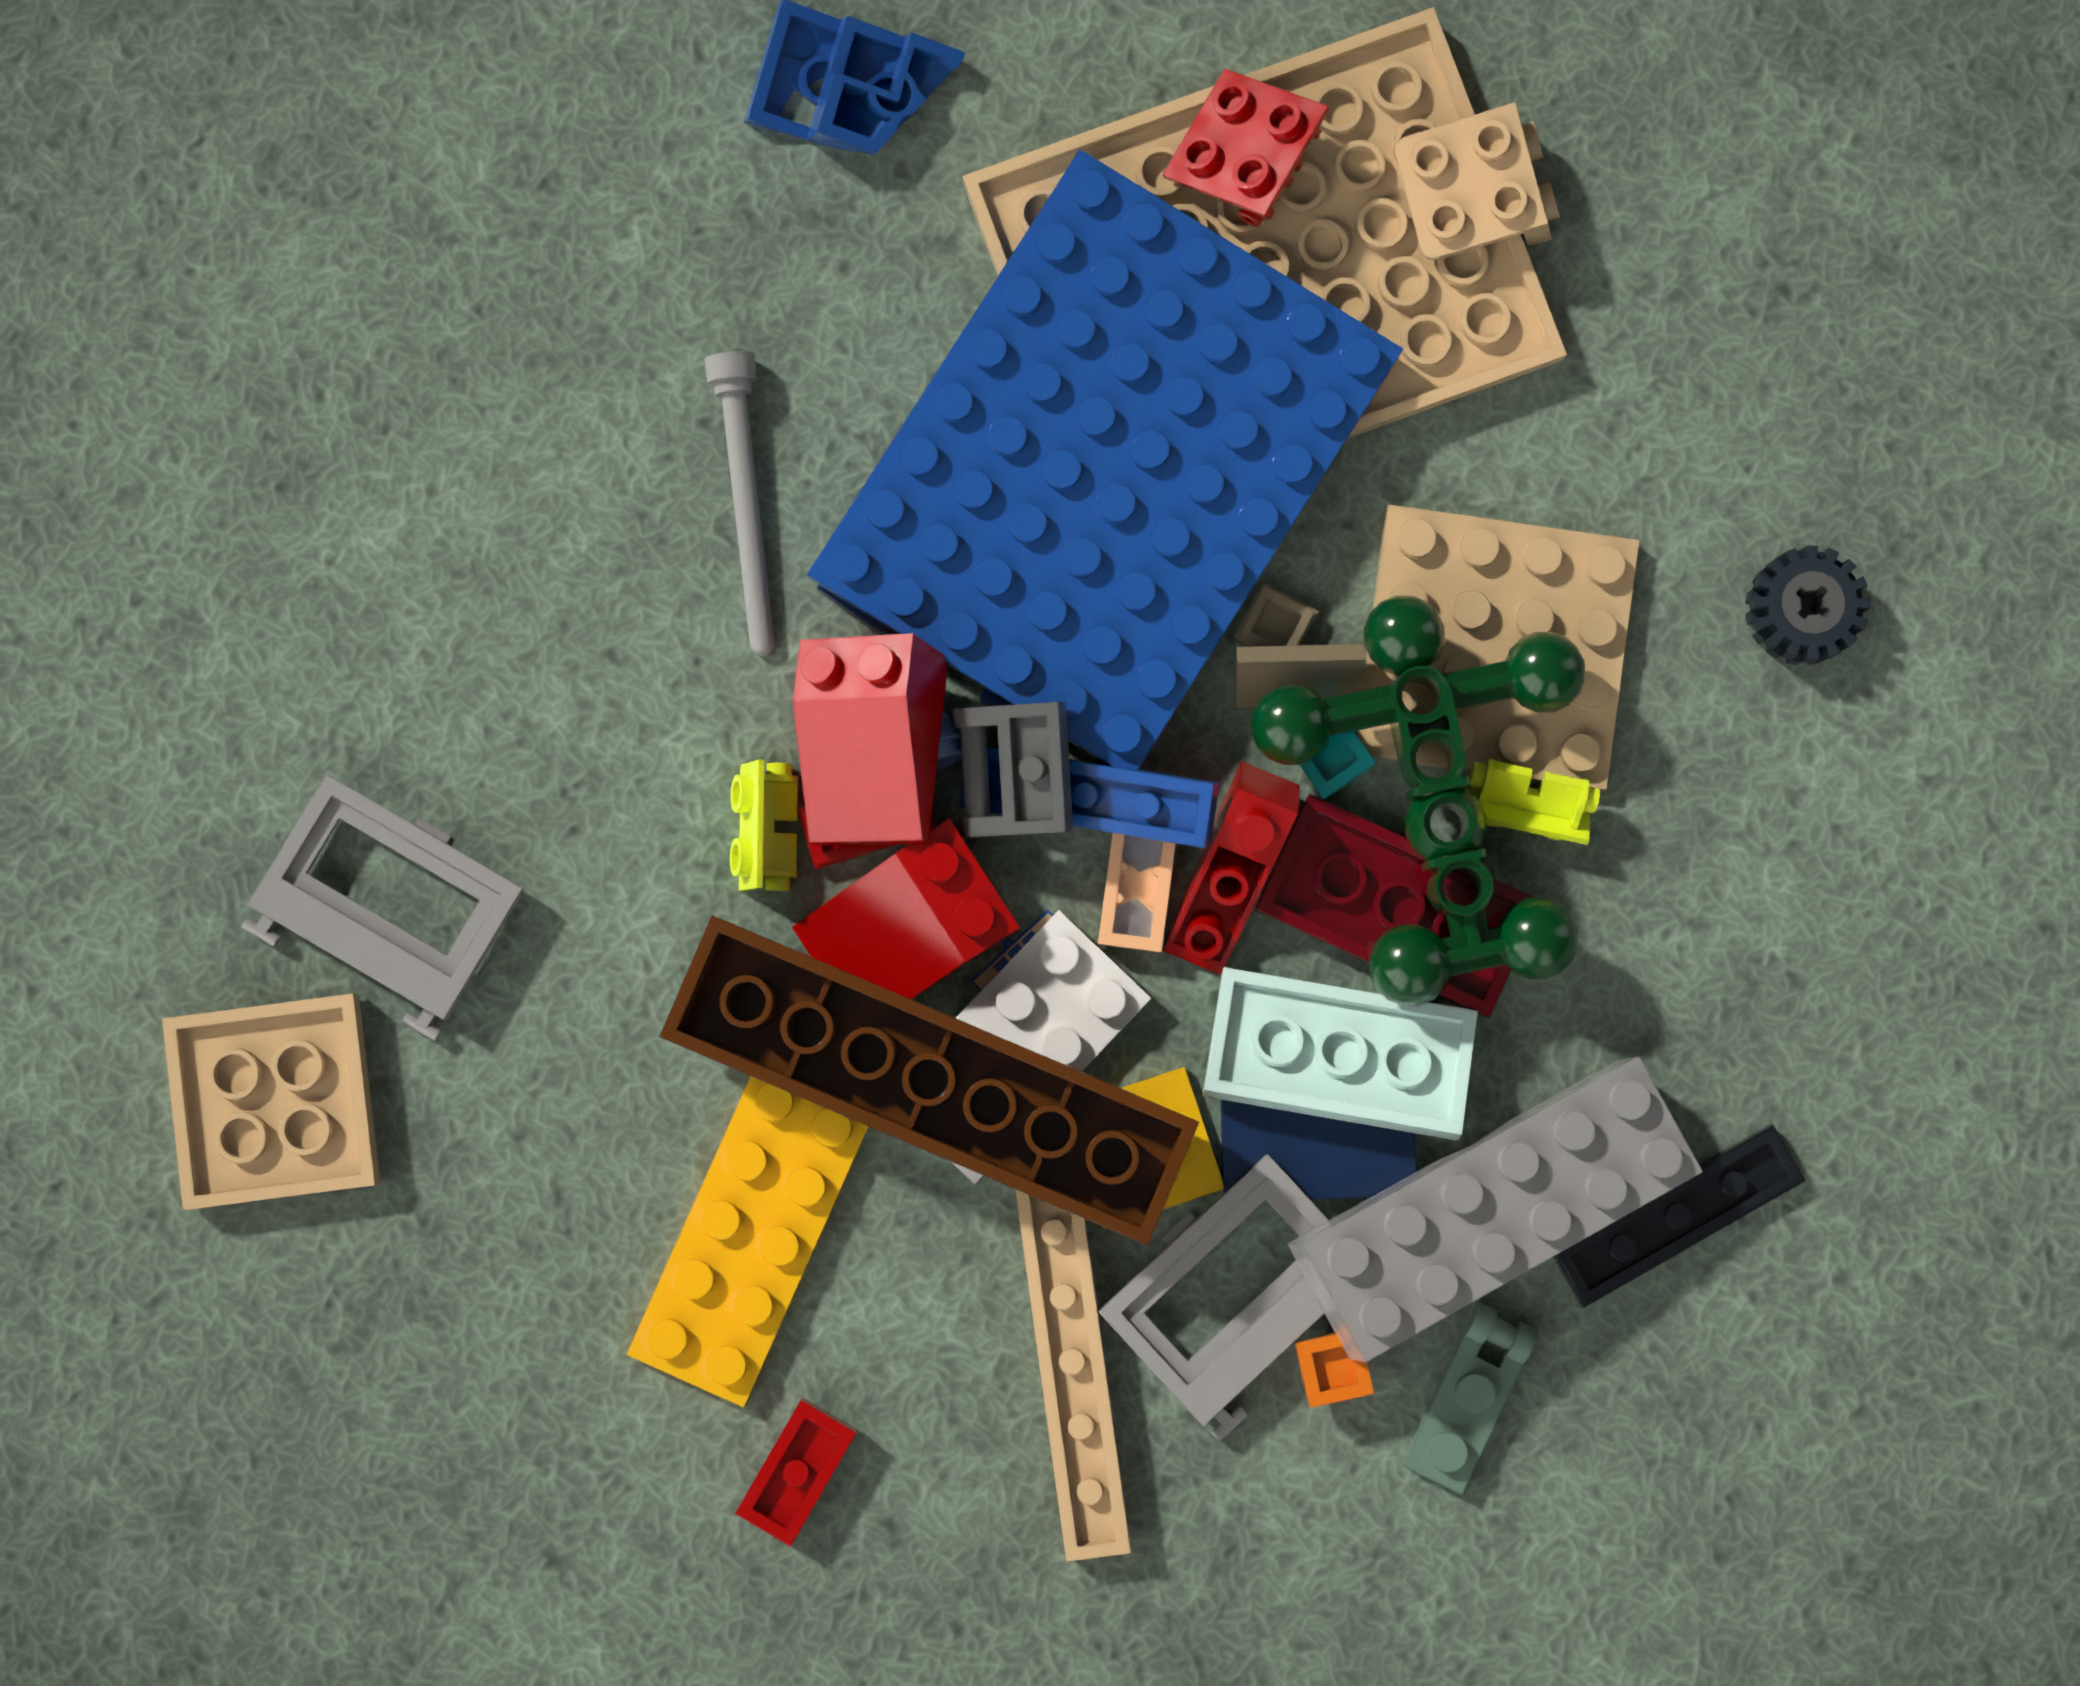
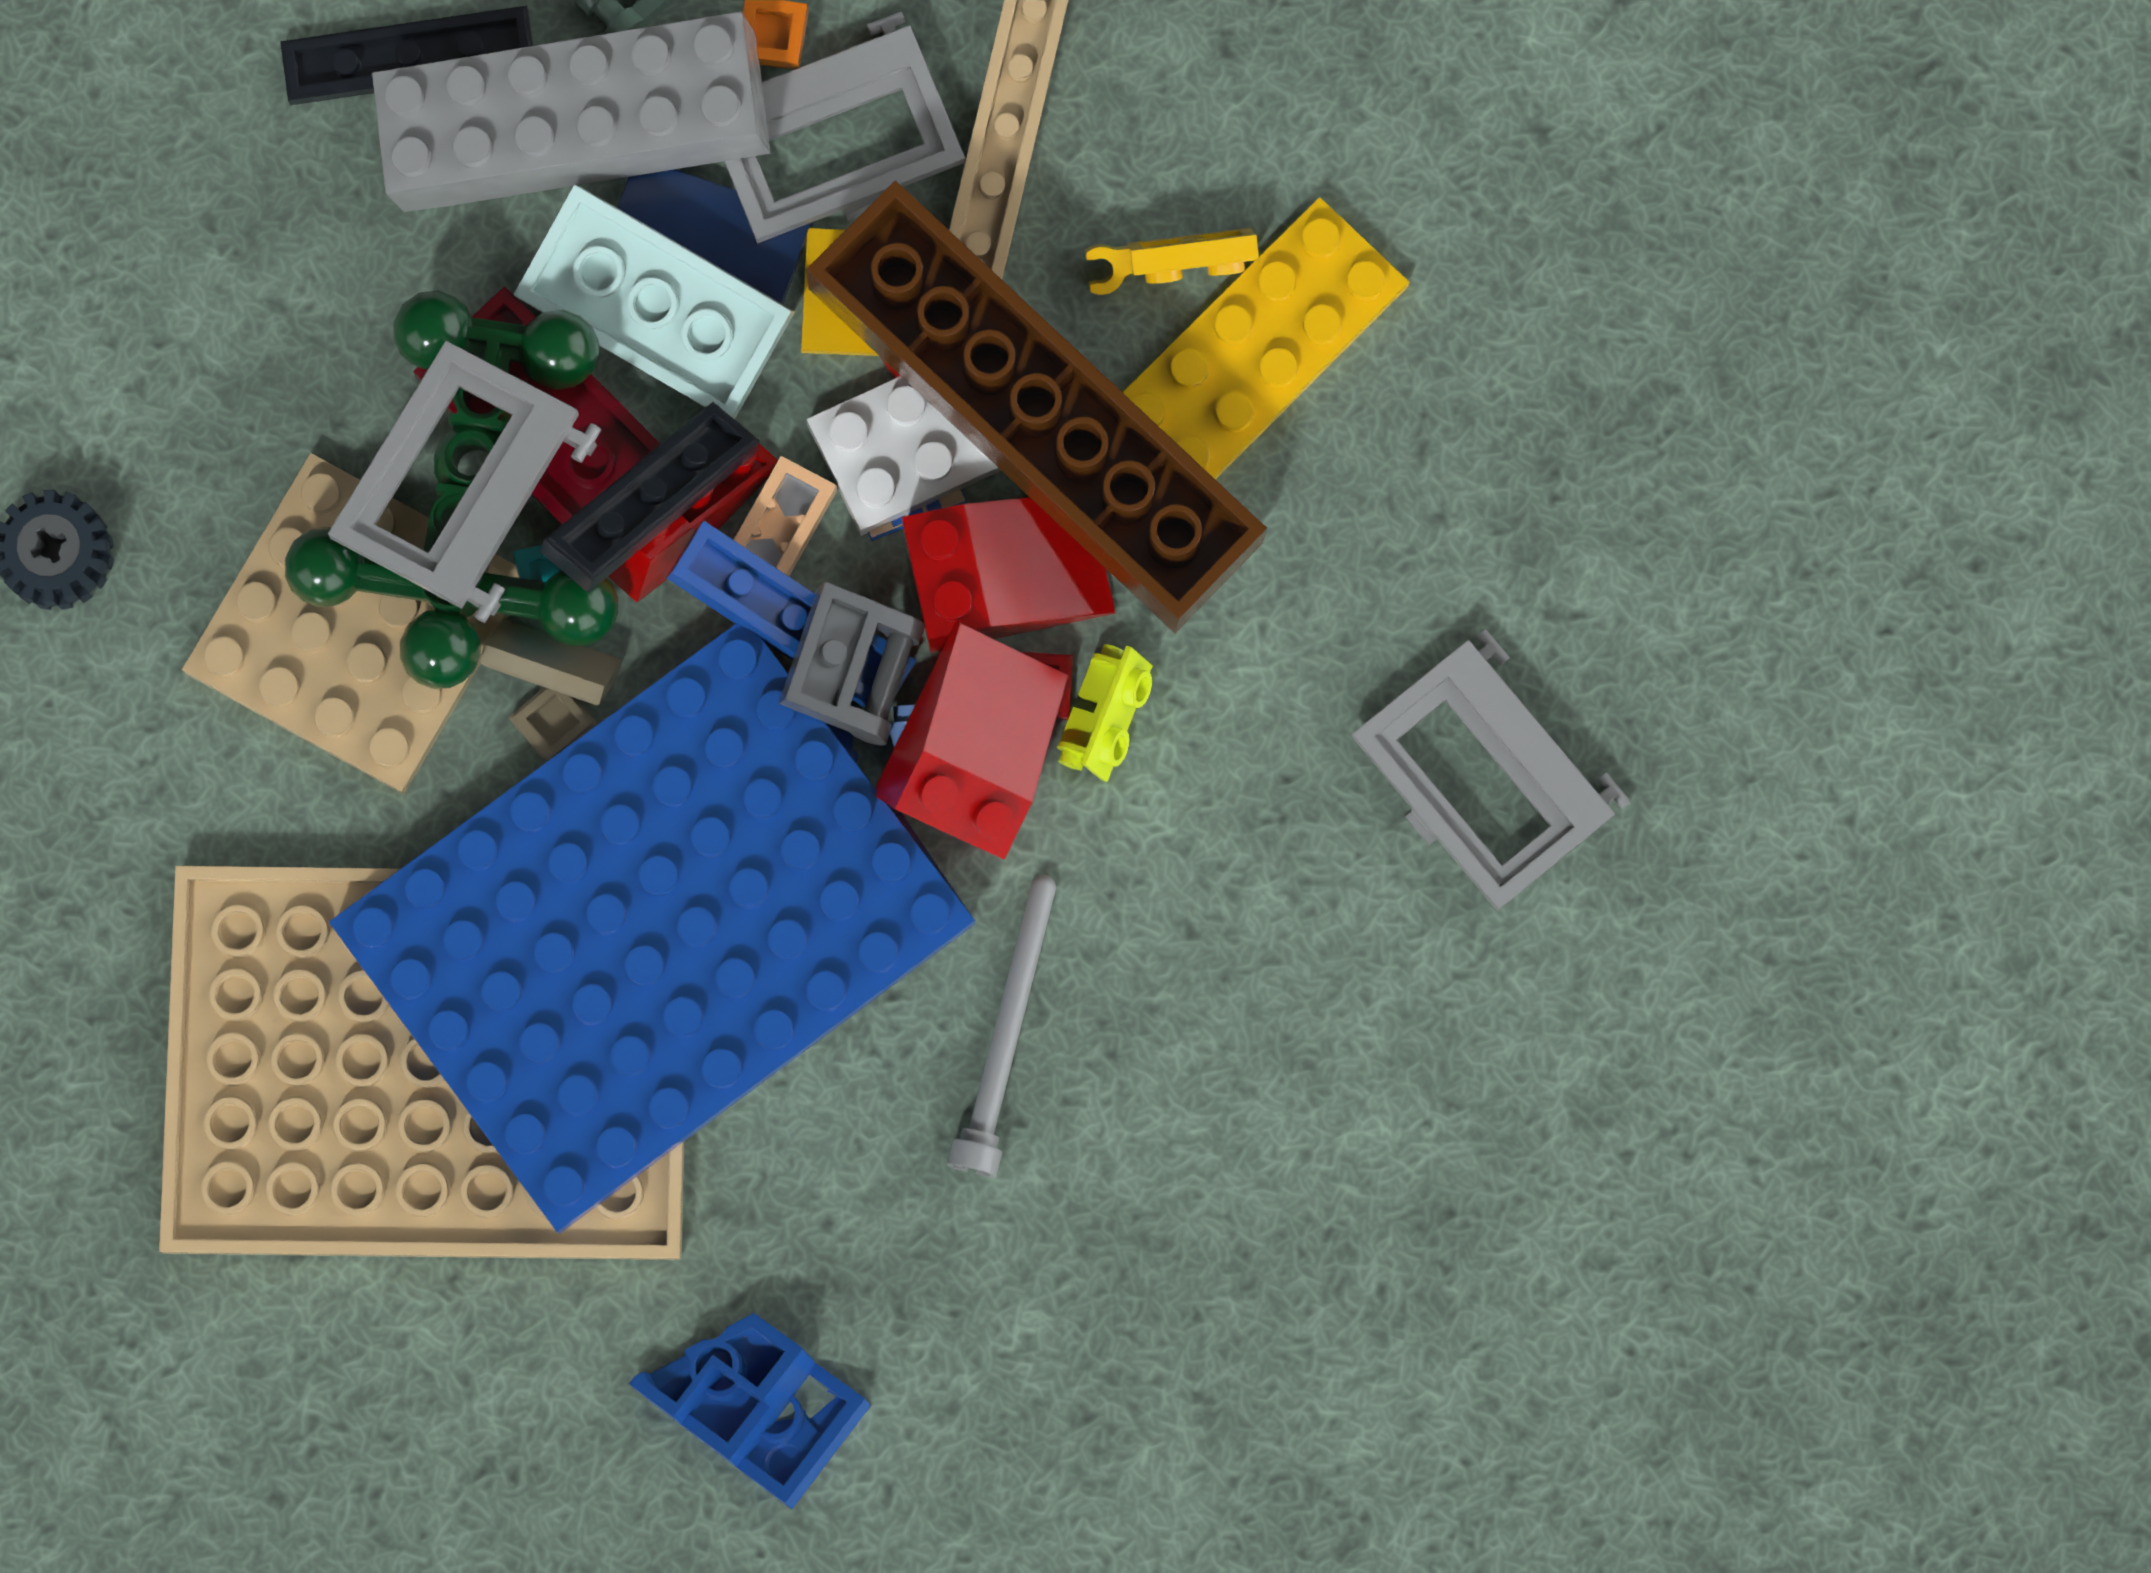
camera: 165 degrees left, 5 degrees down
tan plate [162,993,381,1210] -> none
red plate [735,1397,858,1547] -> none
hinge [1162,68,1329,227] -> none
tan bracket [1395,102,1560,261] -> none
neon yellow hinge [1466,758,1600,845] -> none
none -> light grey piece [328,341,601,623]
none -> black tile [540,402,760,593]
none -> yellow plate [1085,227,1259,295]

